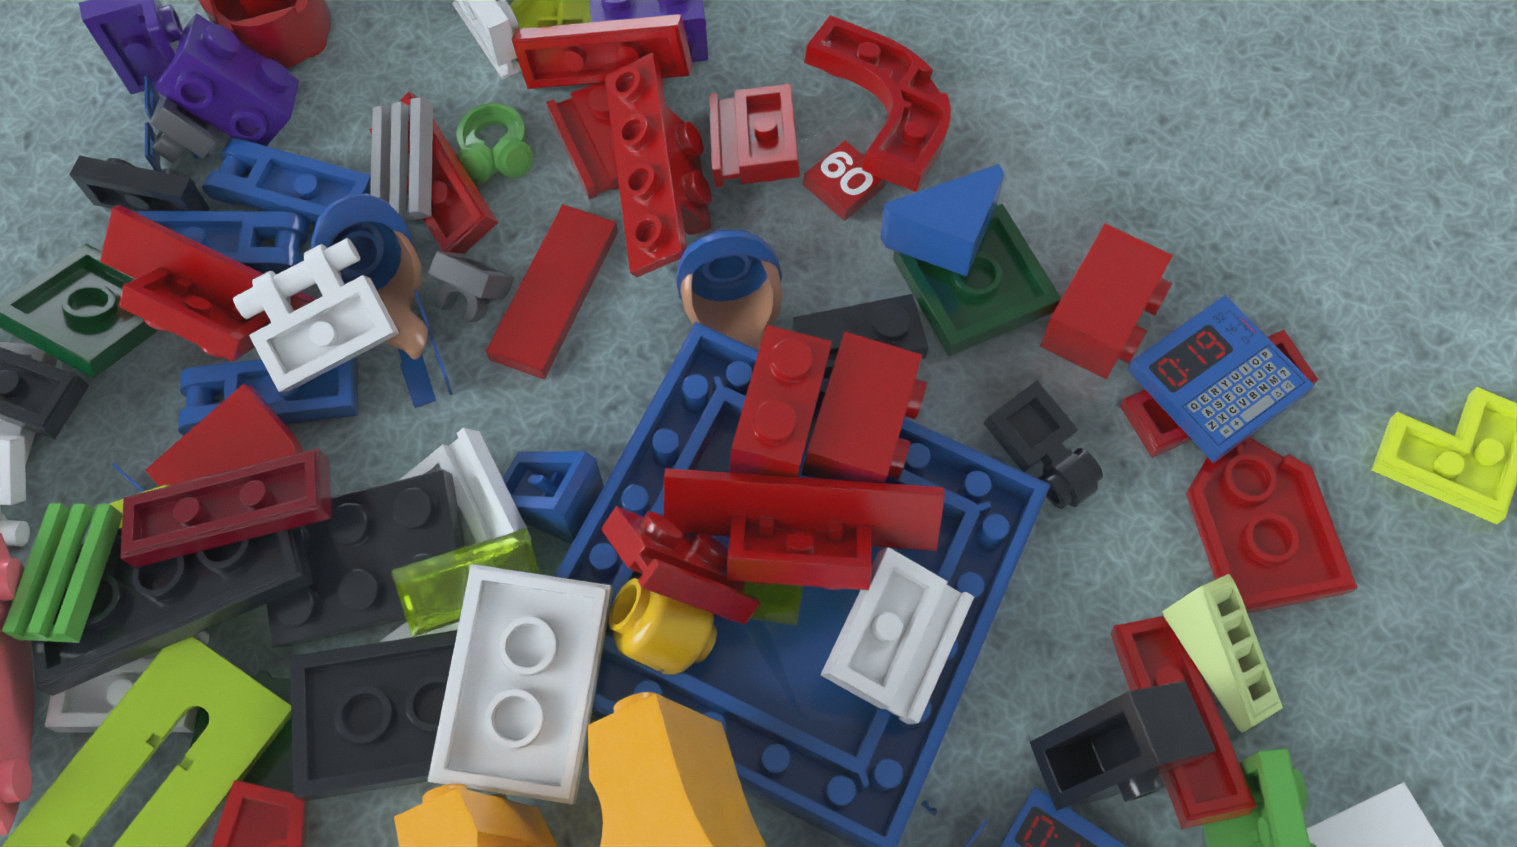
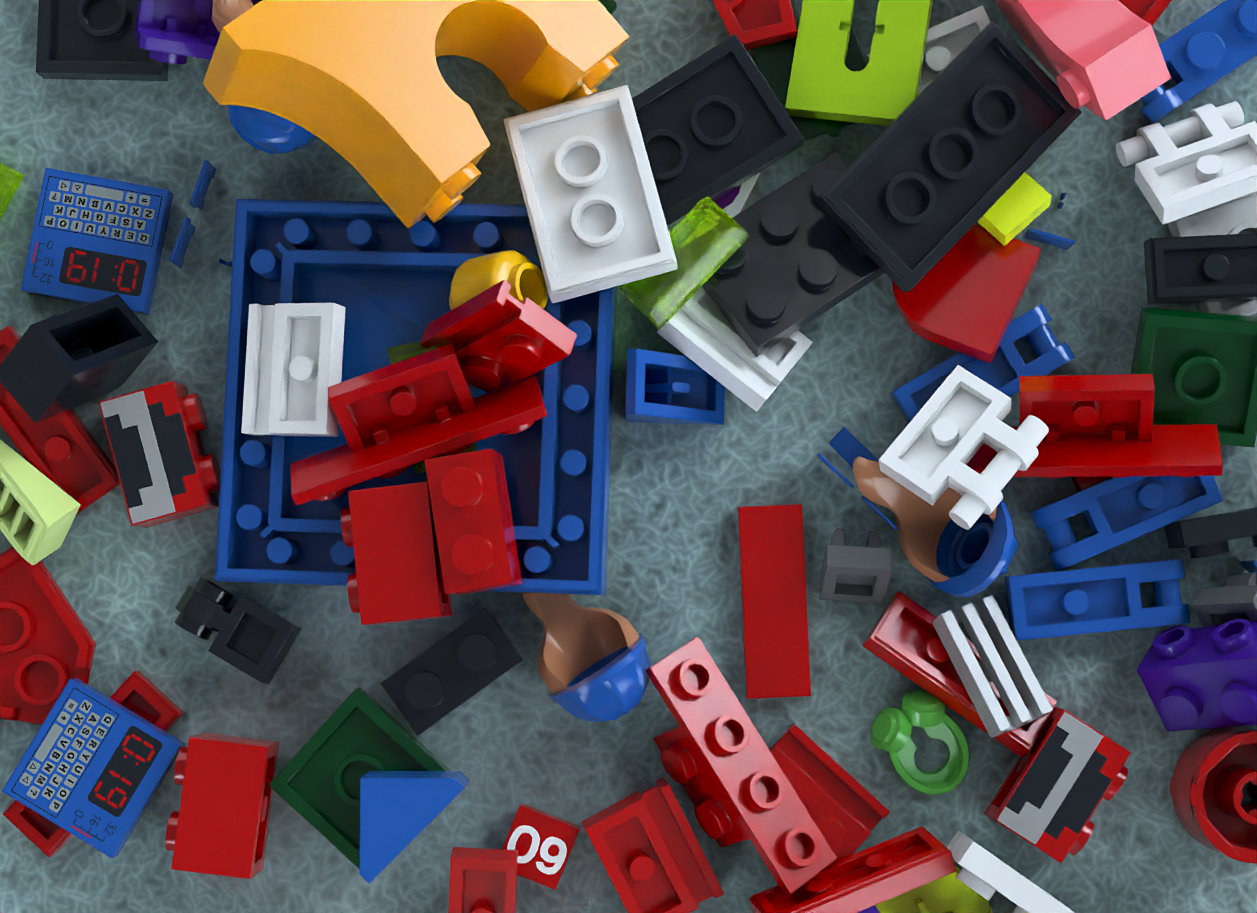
camera: 160 degrees right, 20 degrees up
bright green tile [2,503,123,643] -> none
dark red tile [121,448,332,568] -> none
none -> brick [98,381,221,528]
none -> brick [984,707,1131,864]

